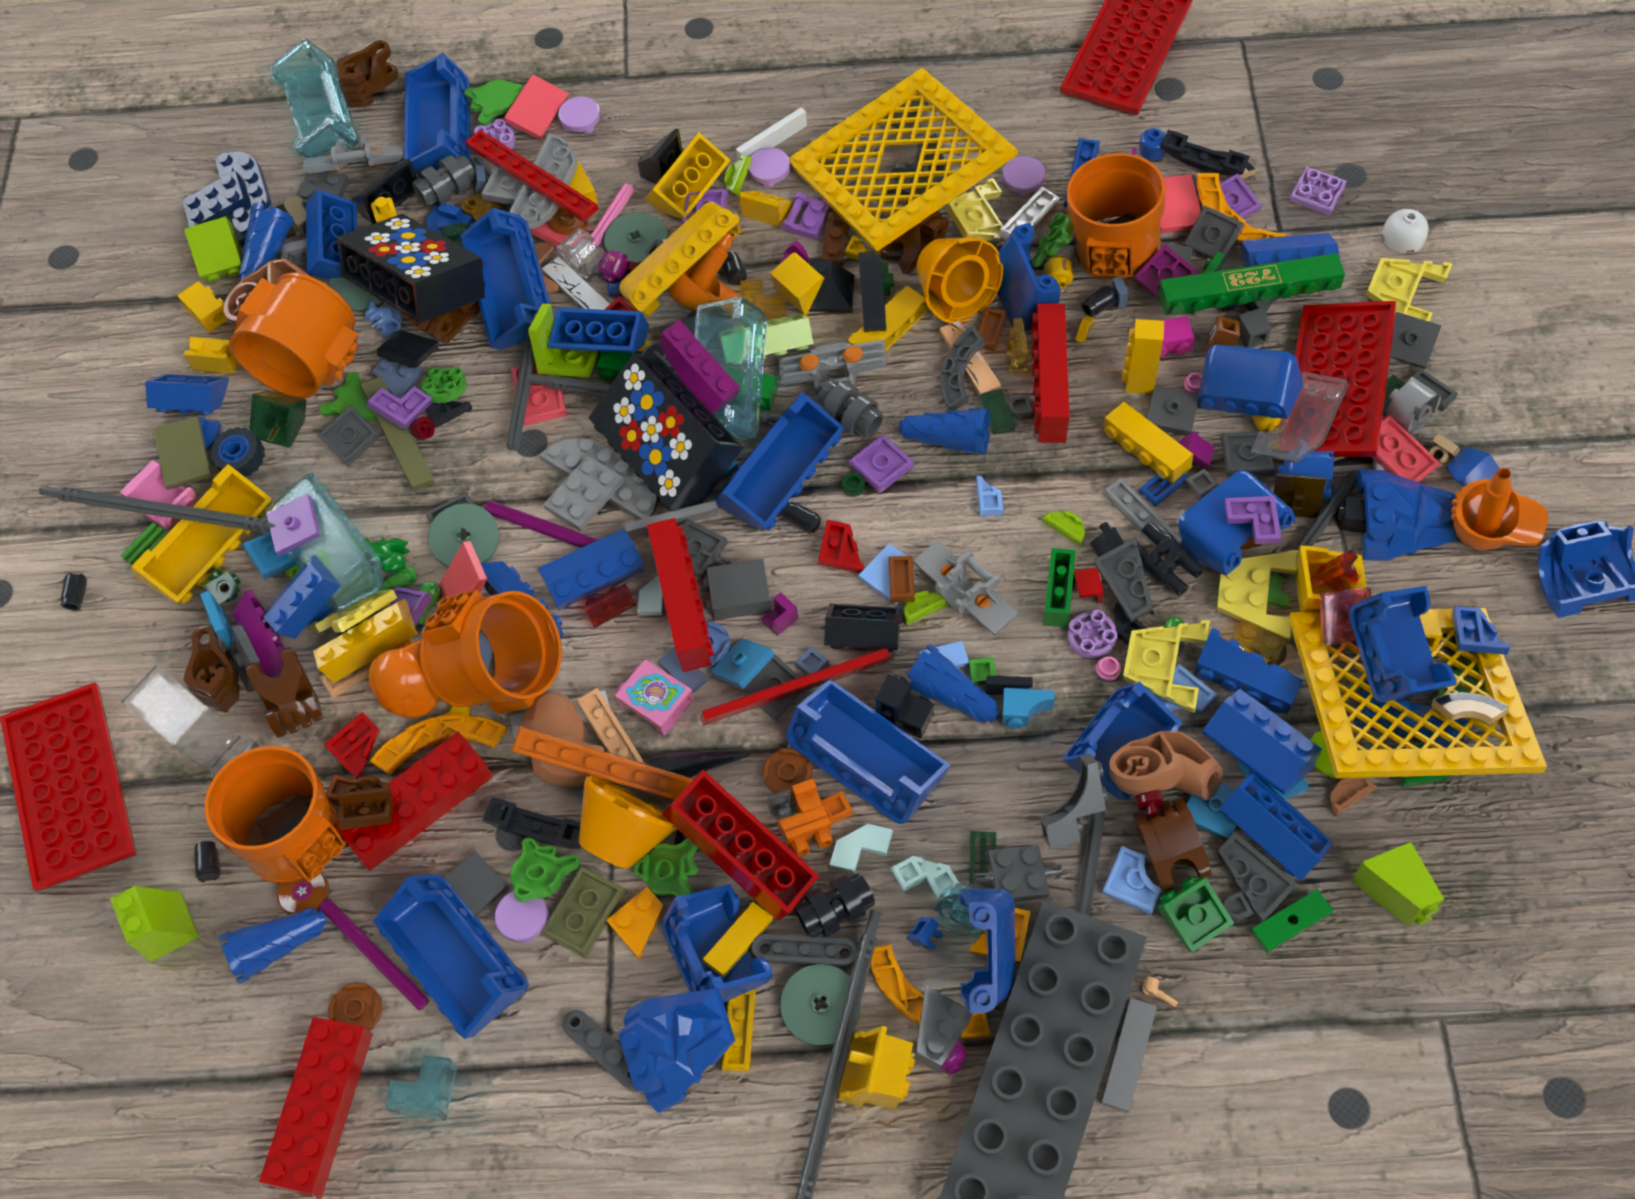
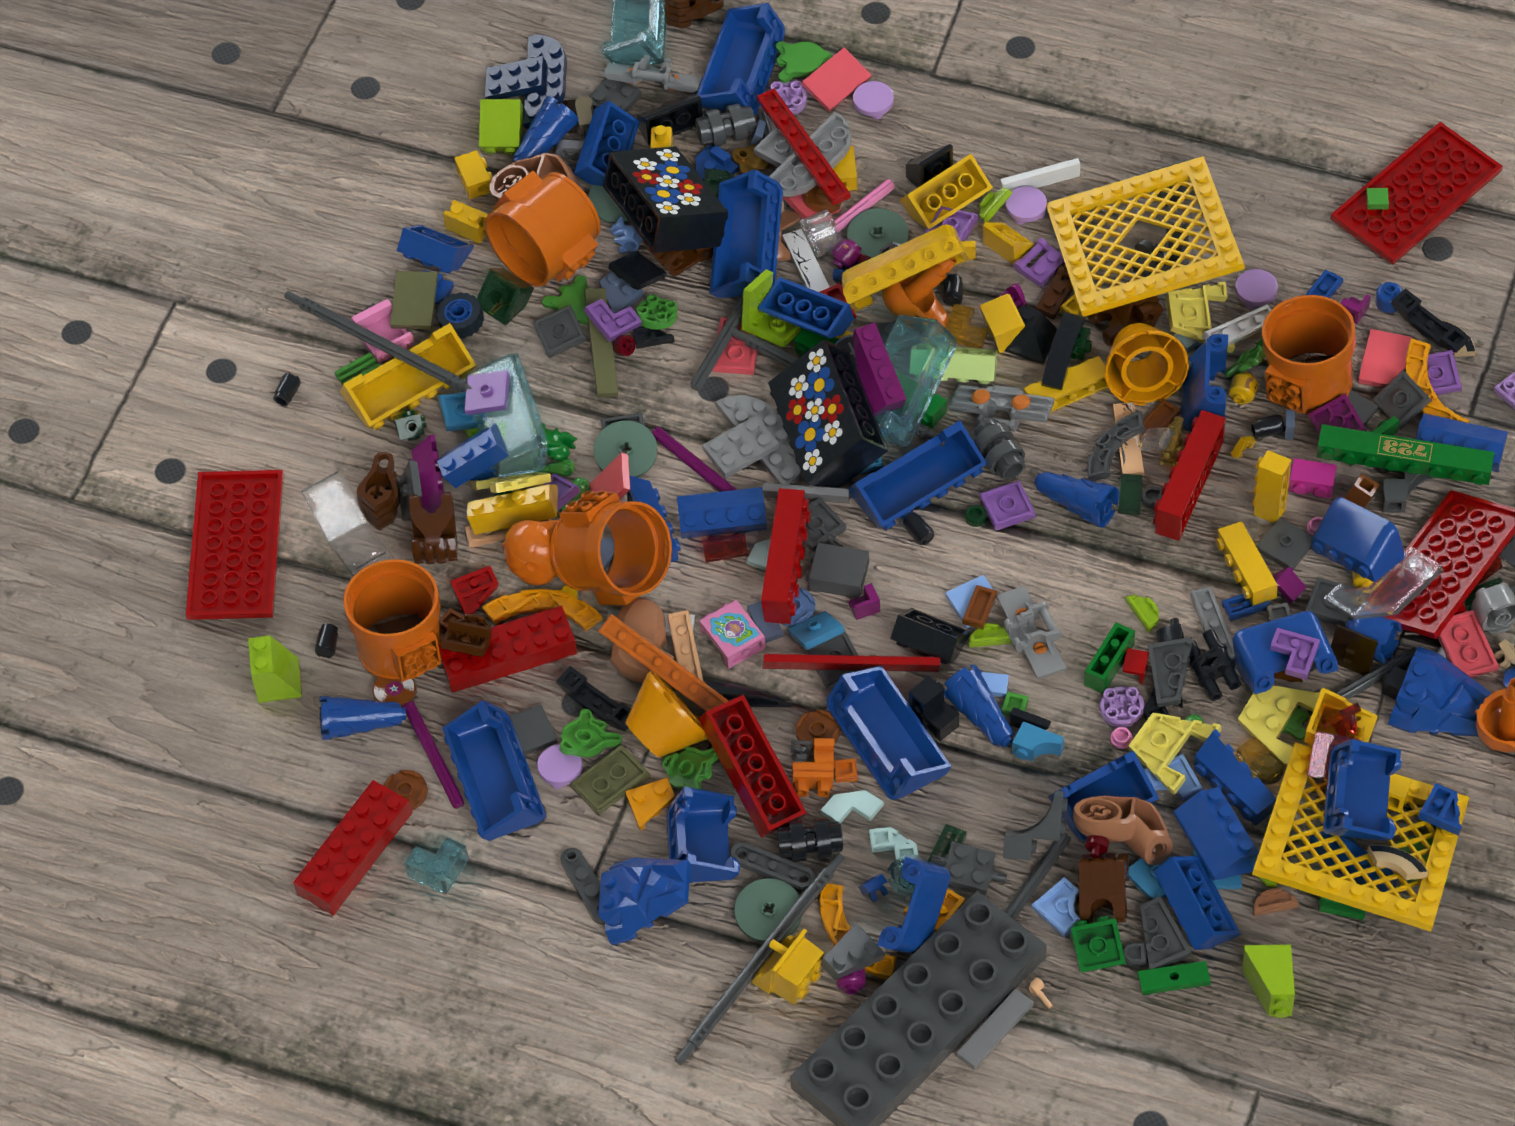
camera: 20 degrees right, 5 degrees down
dark azure plate [200,591,232,651] -> none
yellow tile [703,902,773,978] -> none
yellow tile [722,990,756,1072] -> none
sand blue tile [795,647,829,675] -> none
red wing [818,519,864,573] -> none
light blue tile [976,476,1004,517] -> none
none -> clear tile [1138,427,1174,451]
none -> bright green tile [1366,188,1389,210]

